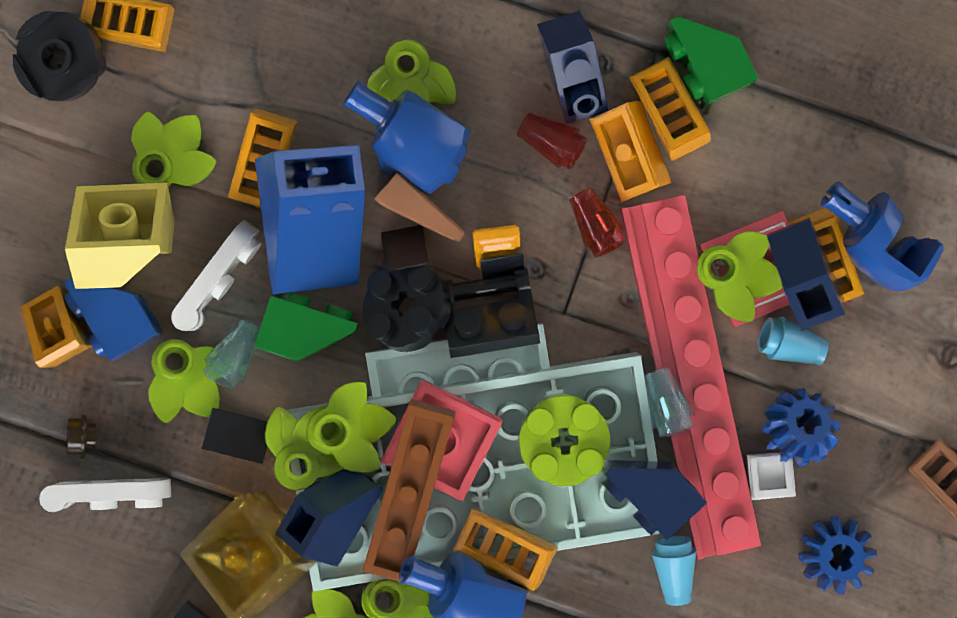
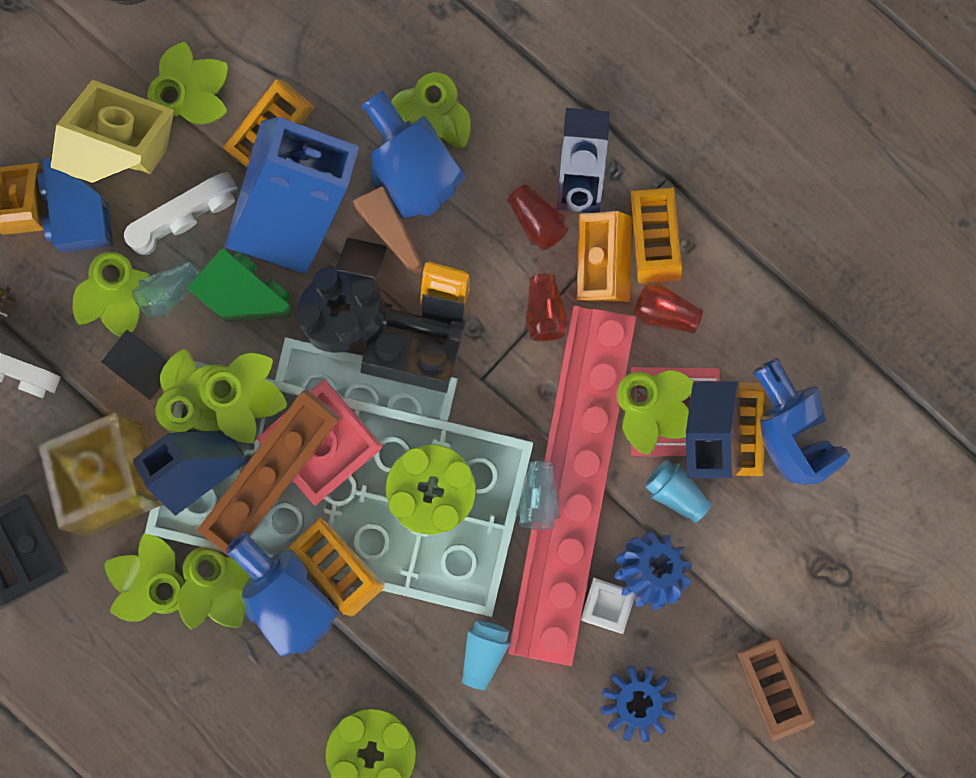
camera: 25 degrees right, 5 degrees down
dark blue slope [602,460,707,540] -> none
green slope [664,16,759,108] -> none
none -> clear red cone [634,283,703,334]

